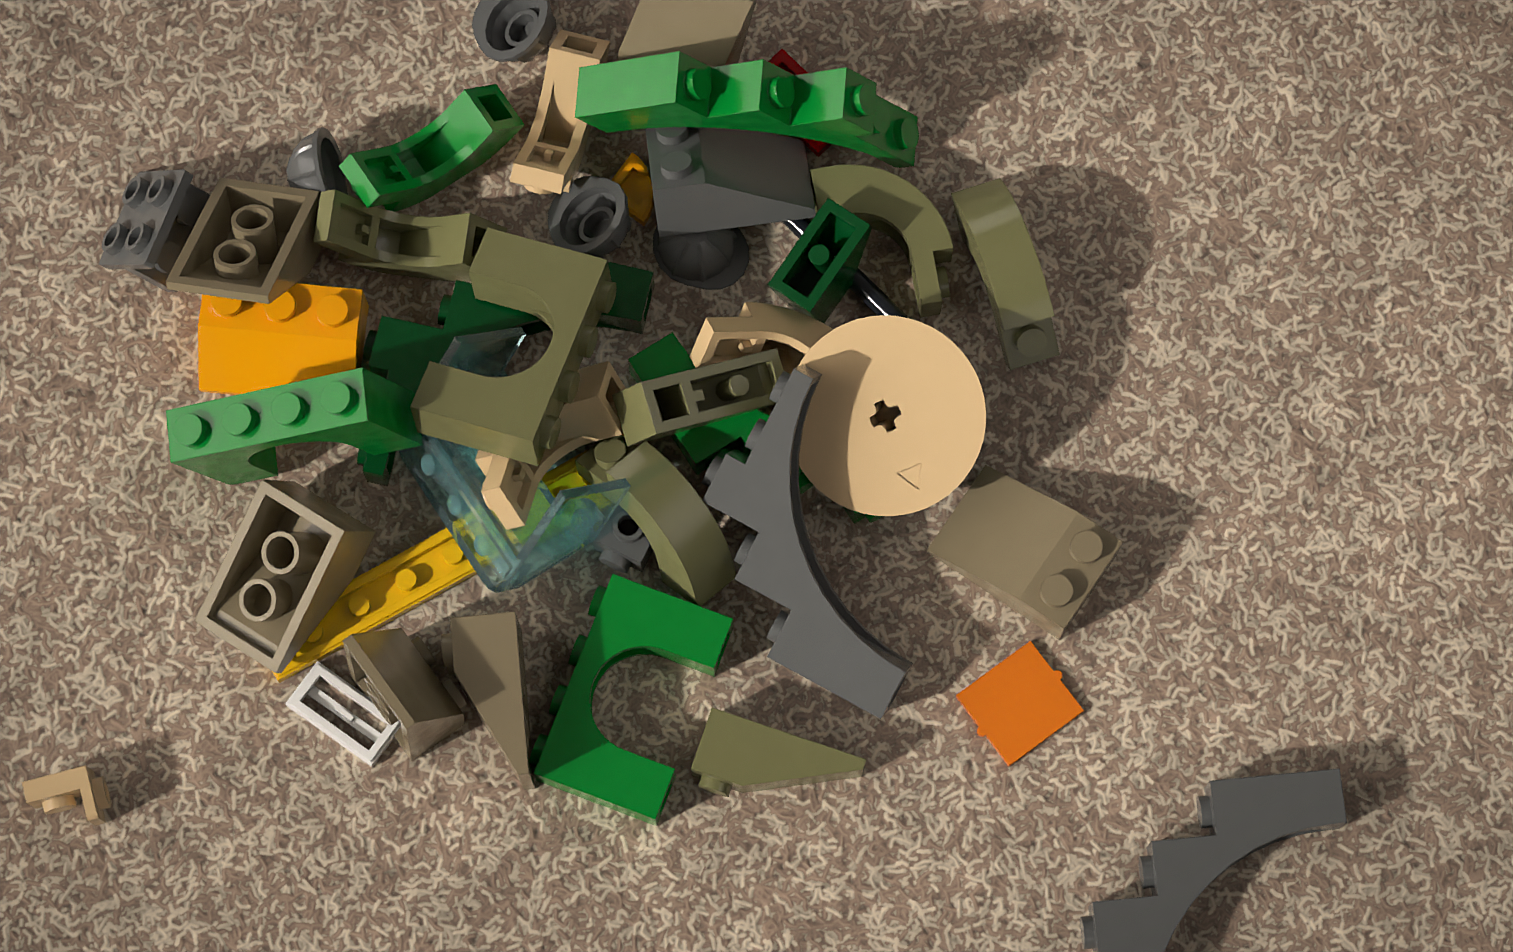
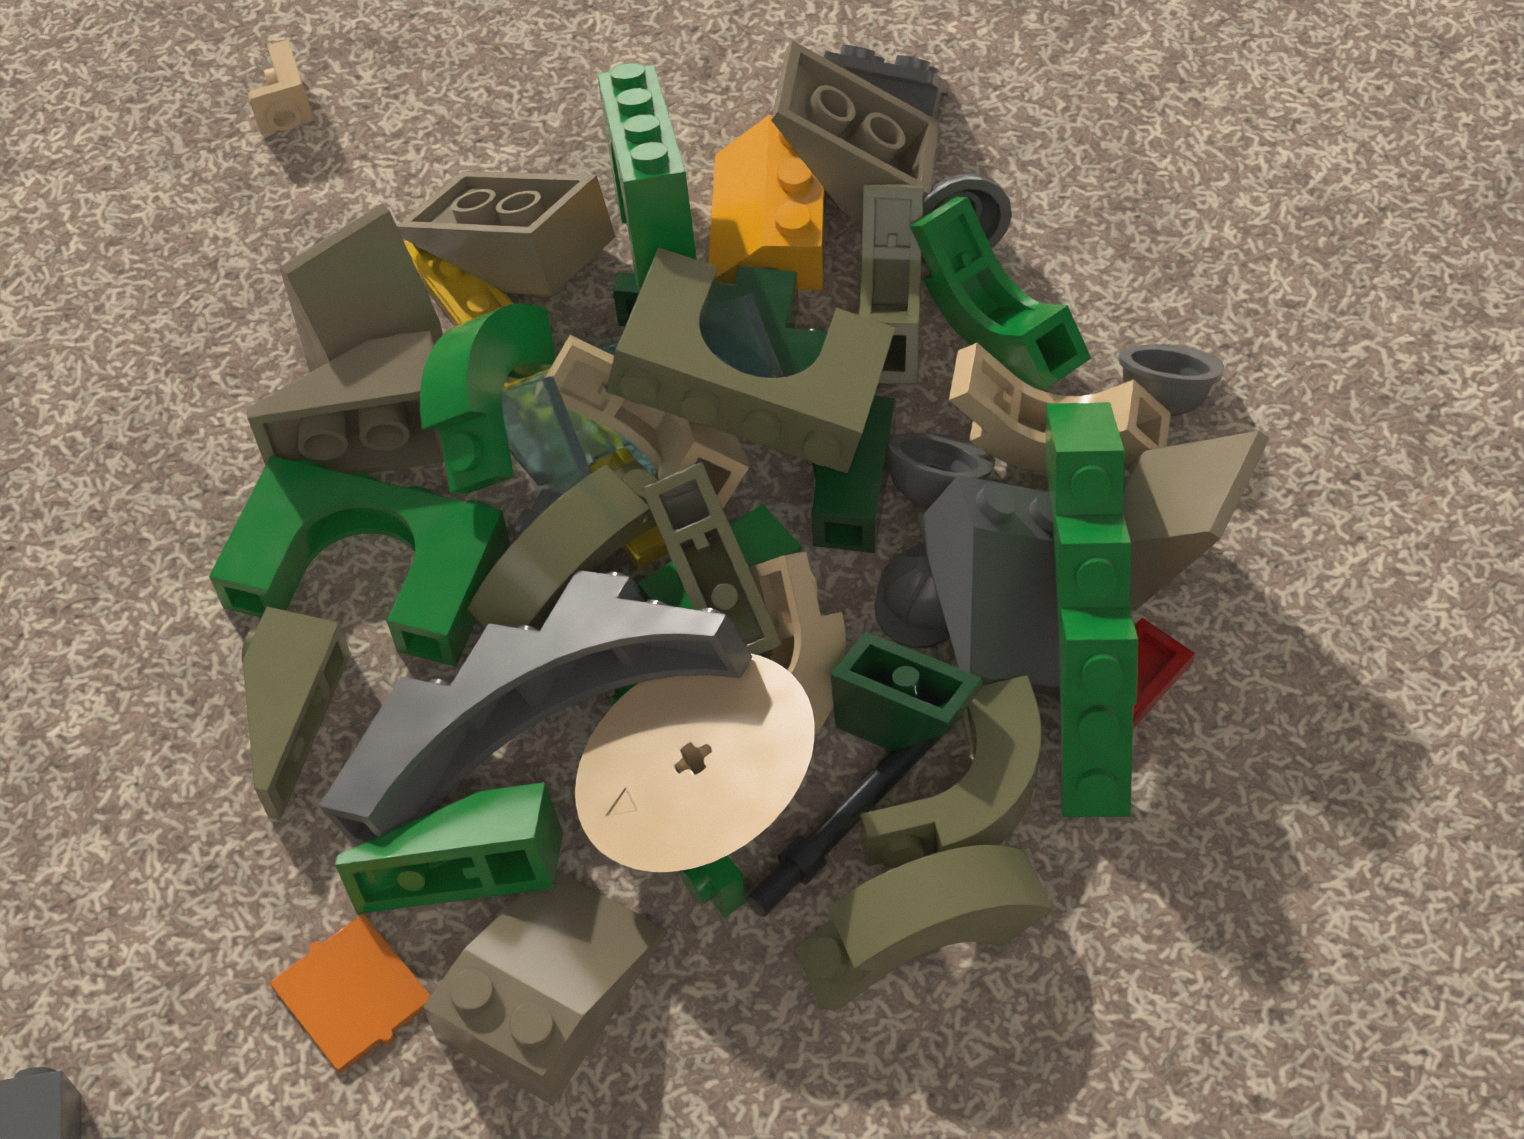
camera: 90 degrees right, 20 degrees down
none -> green slope [335,782,563,914]
none -> green arch [420,303,556,494]

